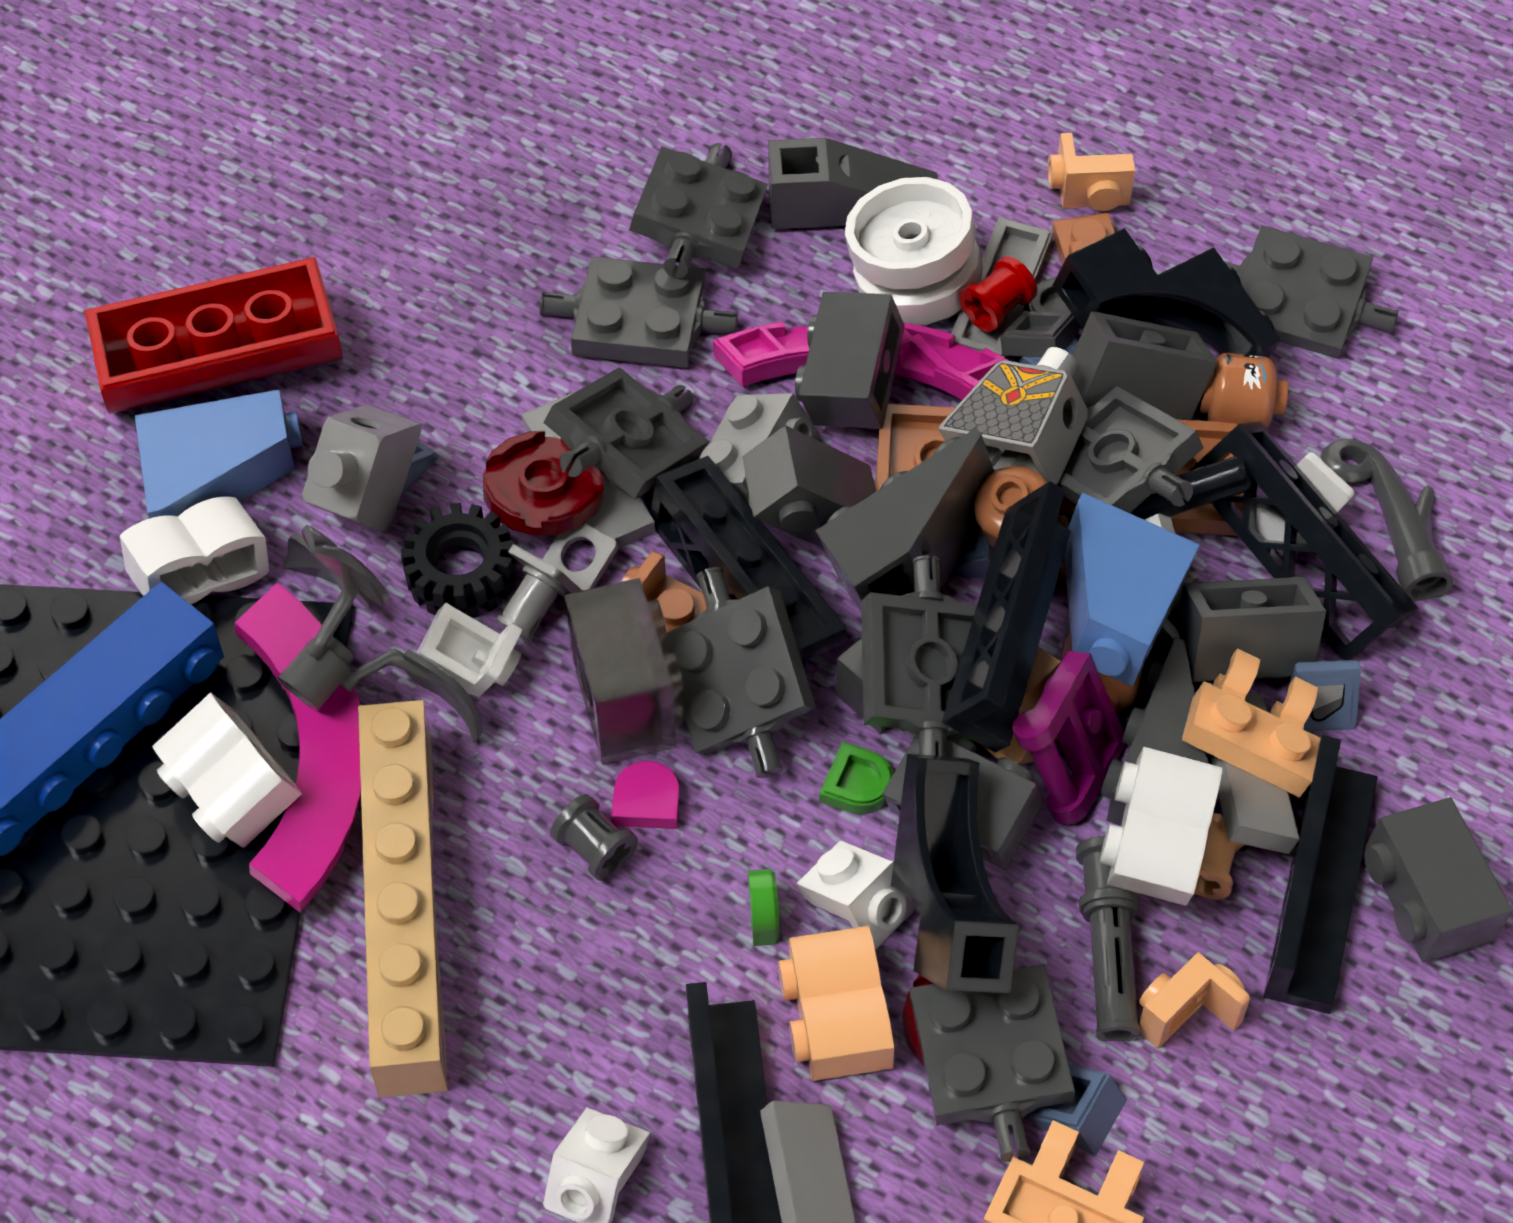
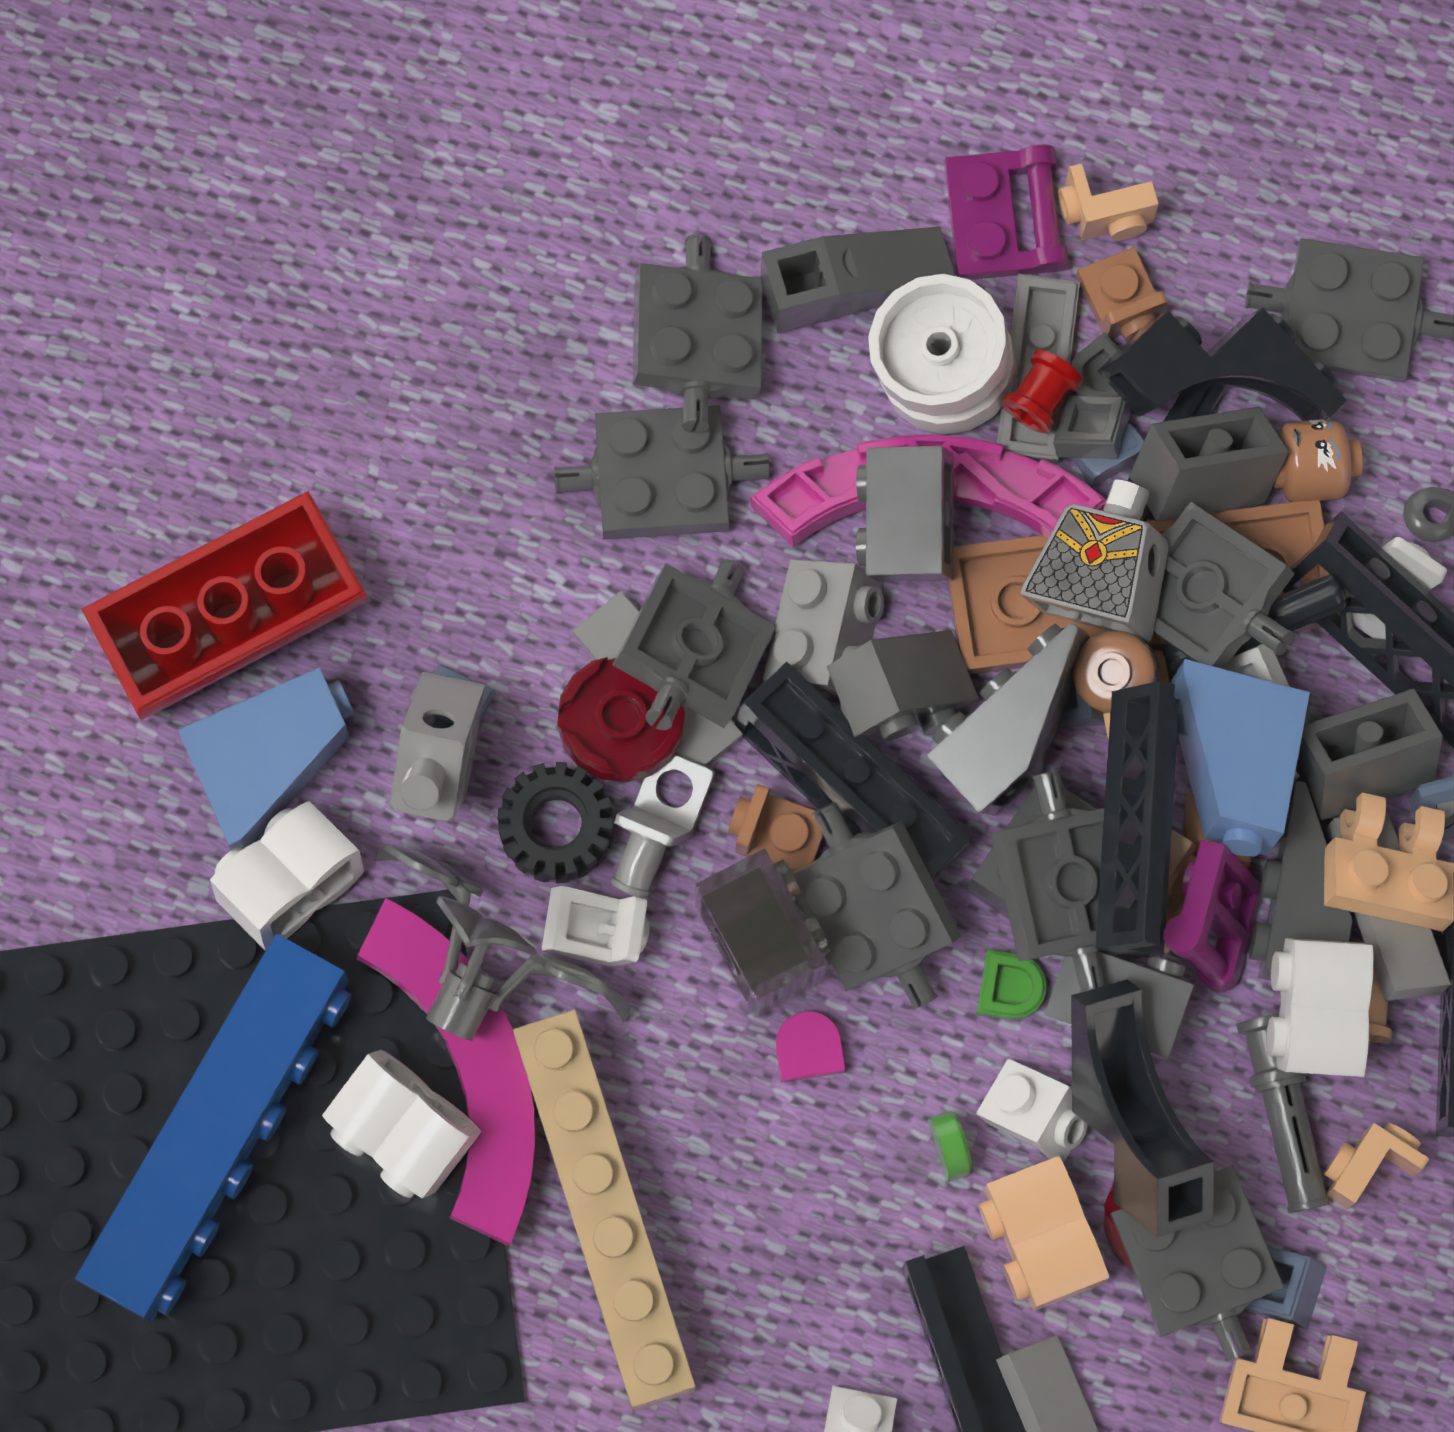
camera: 15 degrees left, 20 degrees up
dark grey bush [550,794,638,881] -> none
none -> magenta plate [944,144,1070,280]

